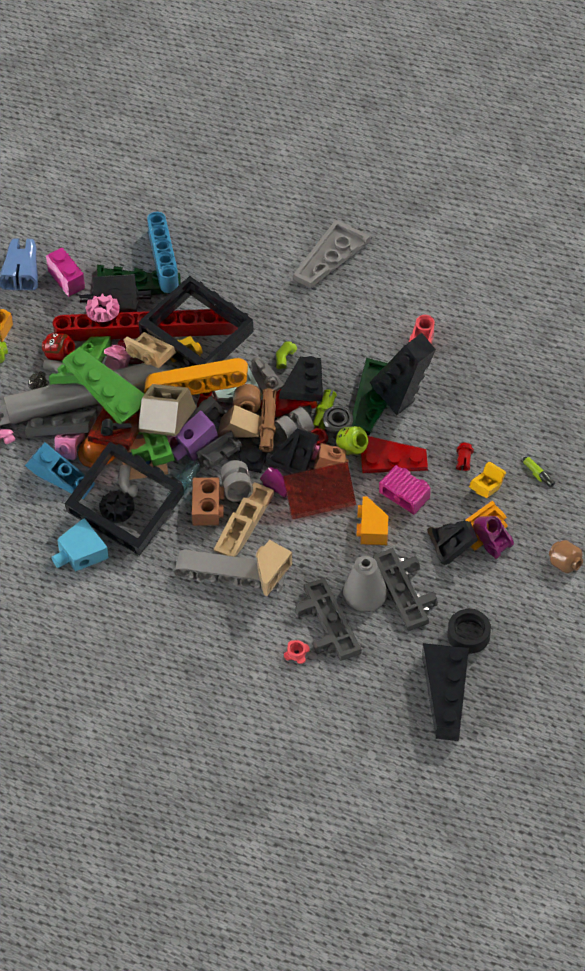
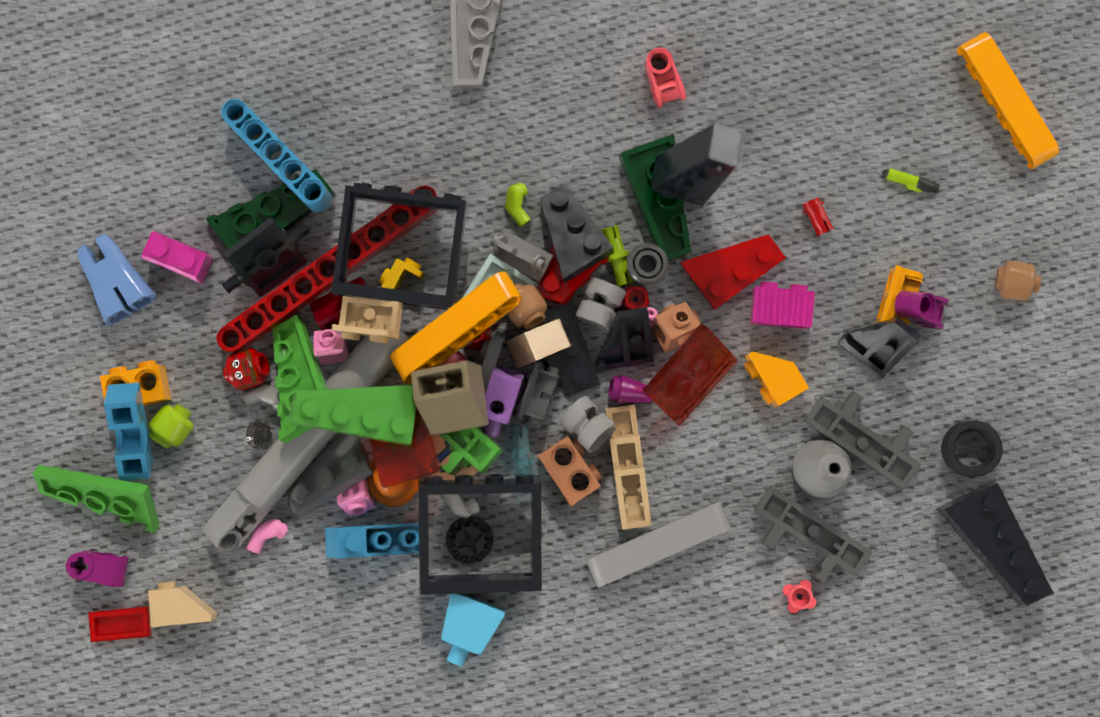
camera: 30 degrees left, 30 degrees up
bright pink gear [86,294,120,322] -> none
black hand [101,419,132,436] -> none
tan slope [256,540,292,596] -> none
medium nougat pin [259,388,276,452] -> none
lime head [336,426,368,455] -> none
yellow bracket [469,462,506,498] -> none

